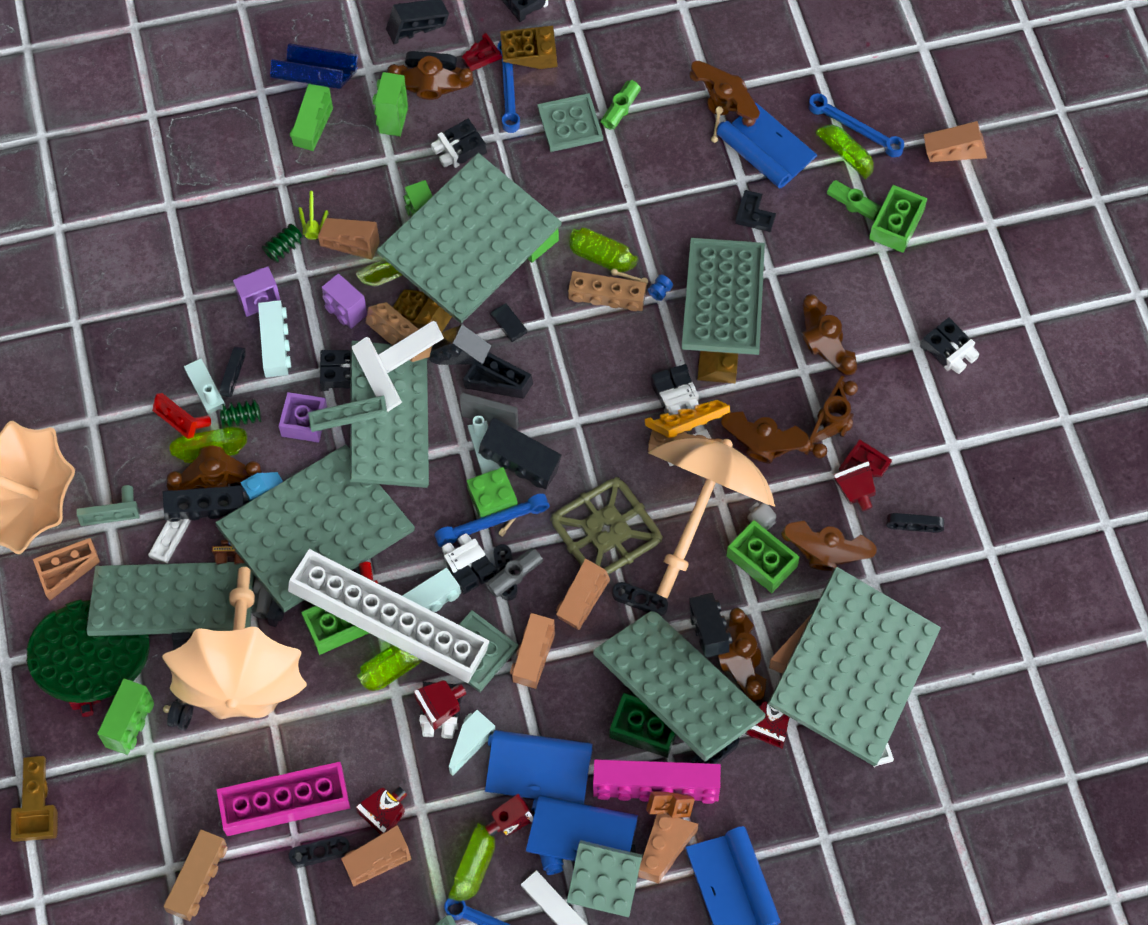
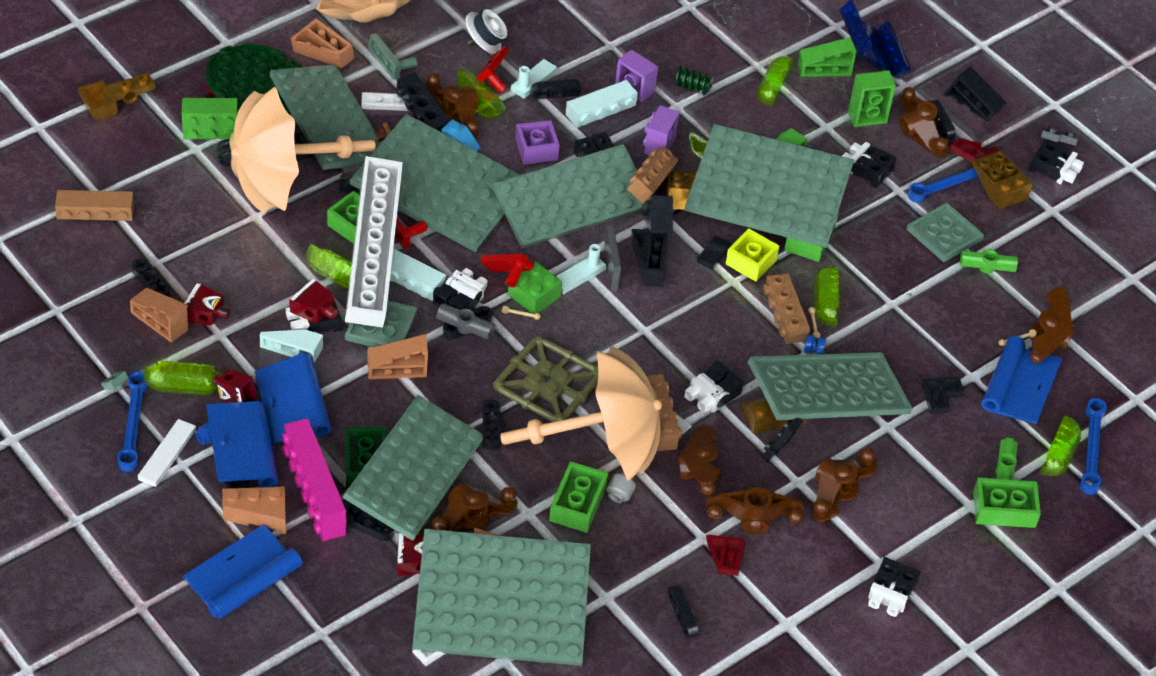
camera: 60 degrees right, 15 degrees down
dark pink brick [216,762,350,836] -> none
dark green piece [220,399,262,428] -> none
lime plant [298,191,328,239] -> none
sand green tile [308,395,388,432] -> none
nougat wedge [318,218,380,260] -> none
white tile [351,337,402,412] -> none
white tile [378,321,444,373] -> none
blue piece [434,494,550,547] -> none
black slope [478,417,562,490] -> none
nougat wedge [556,558,610,630] -> none
sand green plate [567,840,642,917] -> none
light orange wing [645,400,730,438] -> none
dark orange slope [646,792,695,818] -> none
black wedge [689,593,732,658] -> none
reddish brown piece [781,521,877,571] -> none
dark red torso [834,461,876,511] -> none
nougat wedge [924,121,987,162] -> none
none -> white piece [466,8,508,54]
none -> red piece [480,254,534,288]
none -> neon yellow brick [726,228,779,282]
none -> clear neon green brick [757,56,793,107]
none -> black plate [762,418,804,463]

